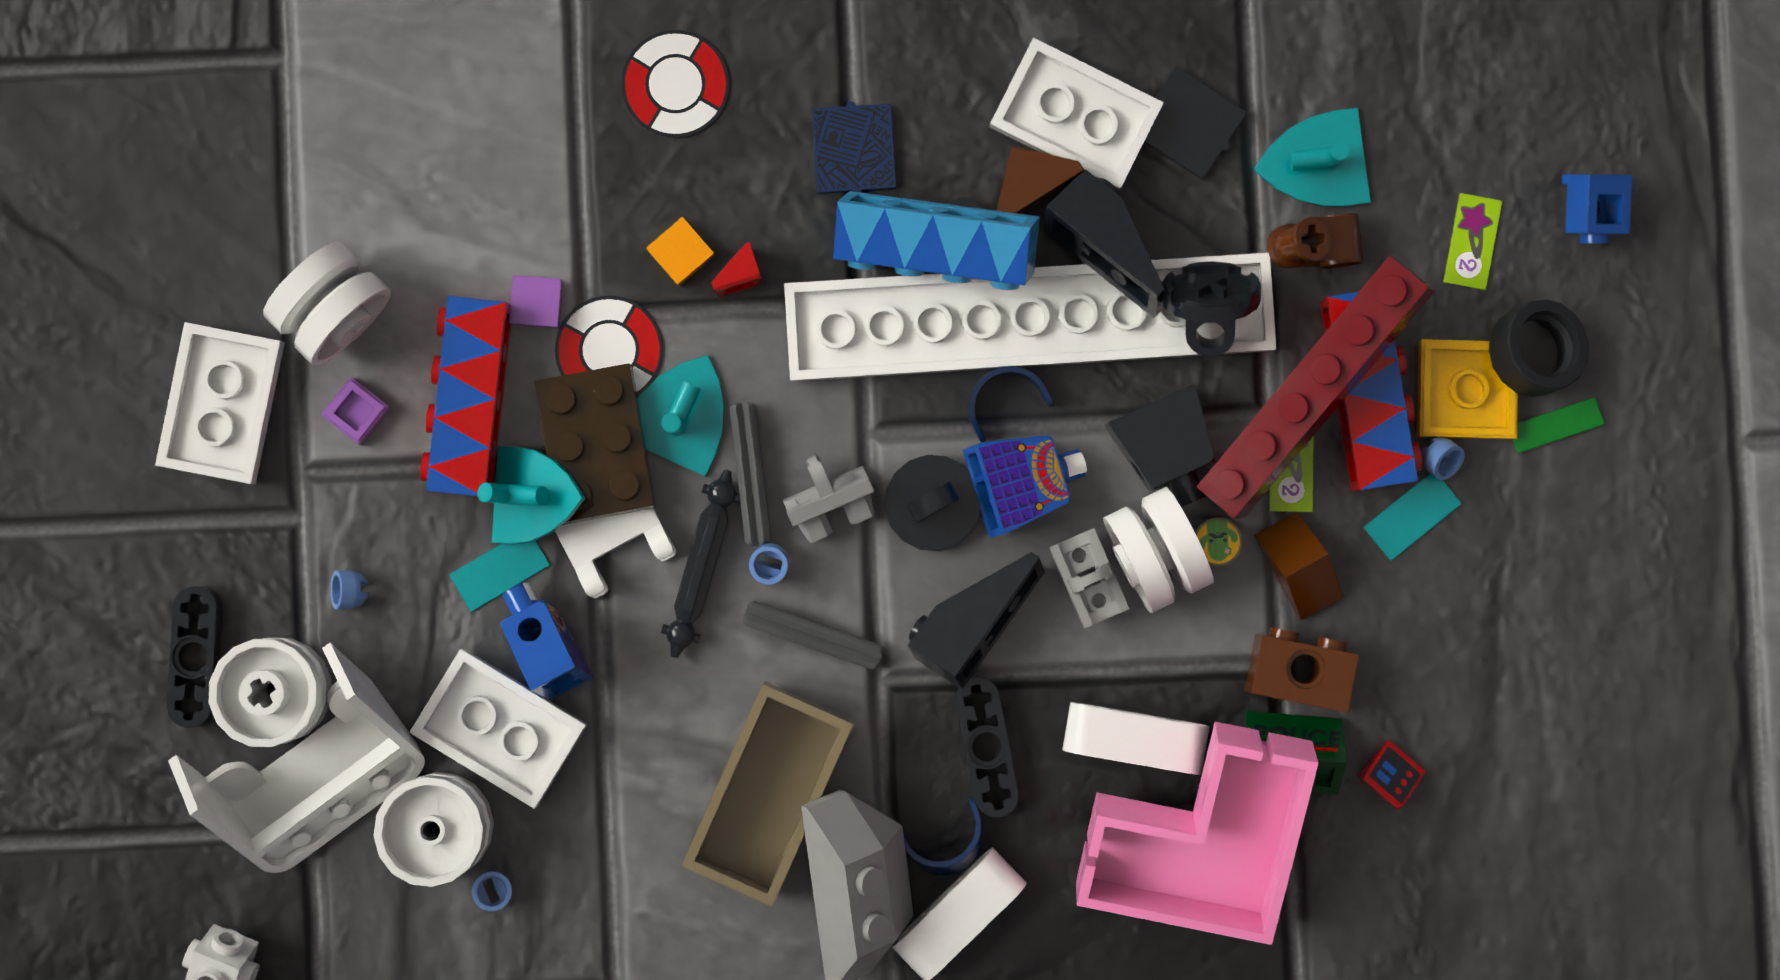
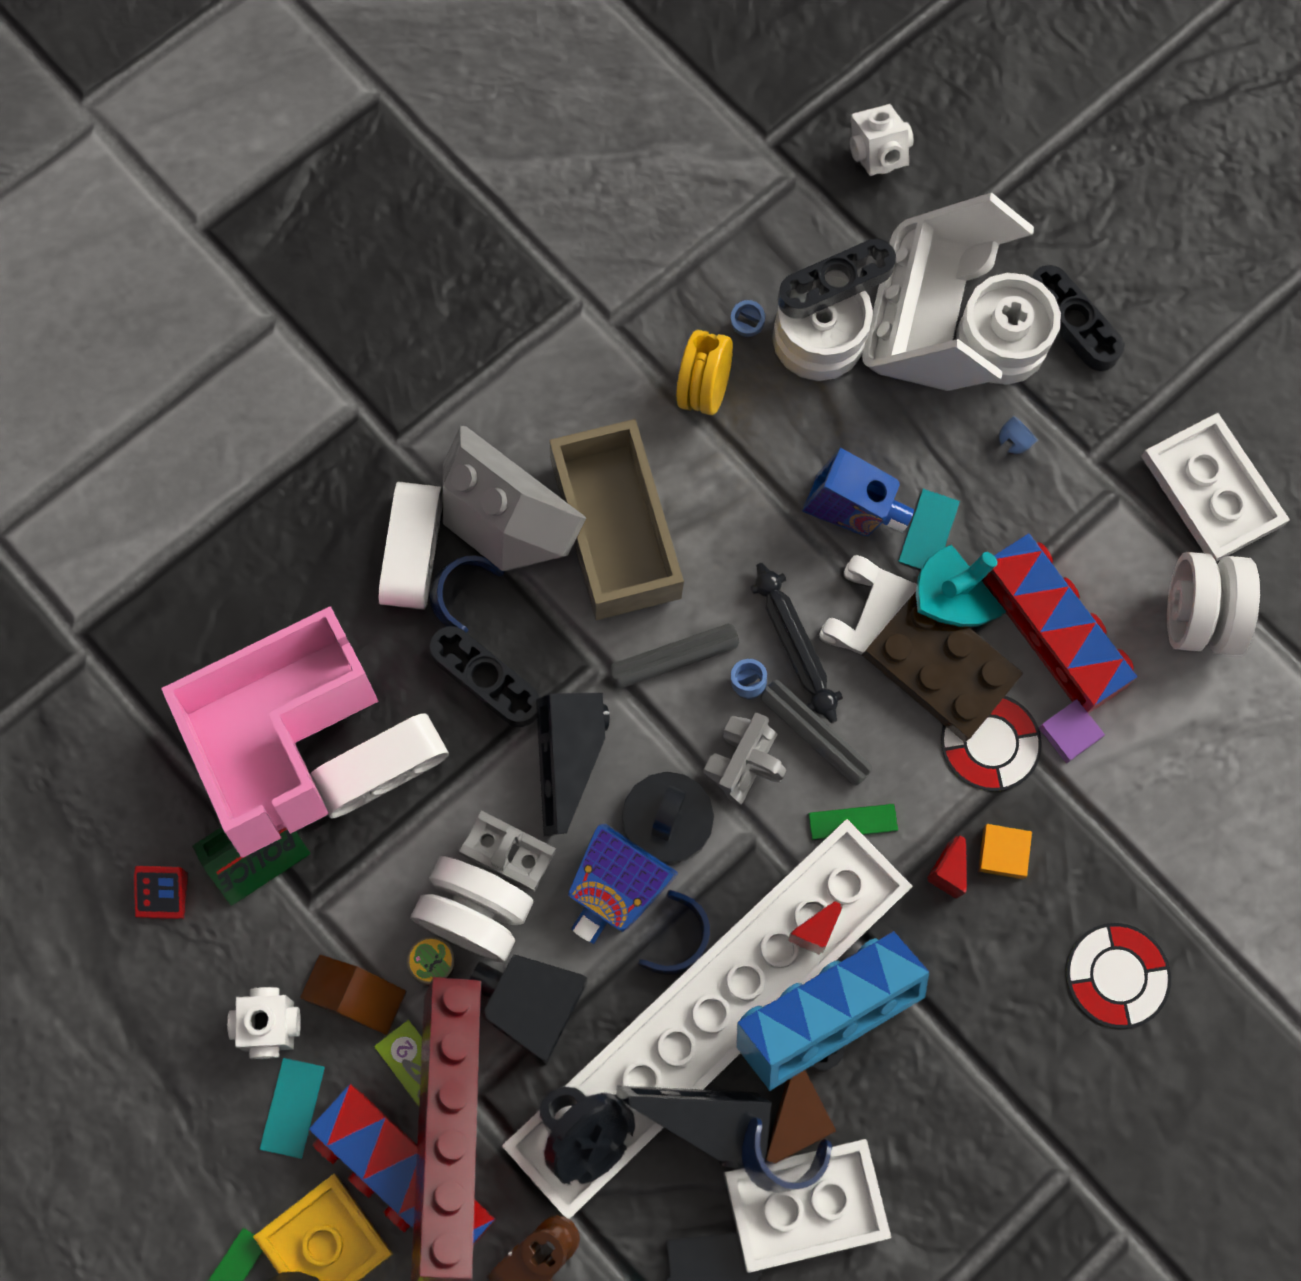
camera: 135 degrees right, 15 degrees down
medium lavender tile [321,377,392,445] -> none
white plate [409,648,588,809] -> none
teal shield [638,355,724,477] -> none
dark blue piece [812,101,896,194] -> none
reddish brown brick [1244,627,1359,713] -> none
medium blue hinge [1421,437,1465,480] -> none
none -> white brick [228,987,301,1059]
none -> yellow head [676,330,733,415]
none -> dark blue helmet [742,1117,832,1193]
none -> black beam [778,239,896,319]
none -> red slope [788,901,842,955]
none -> green window [808,804,898,840]

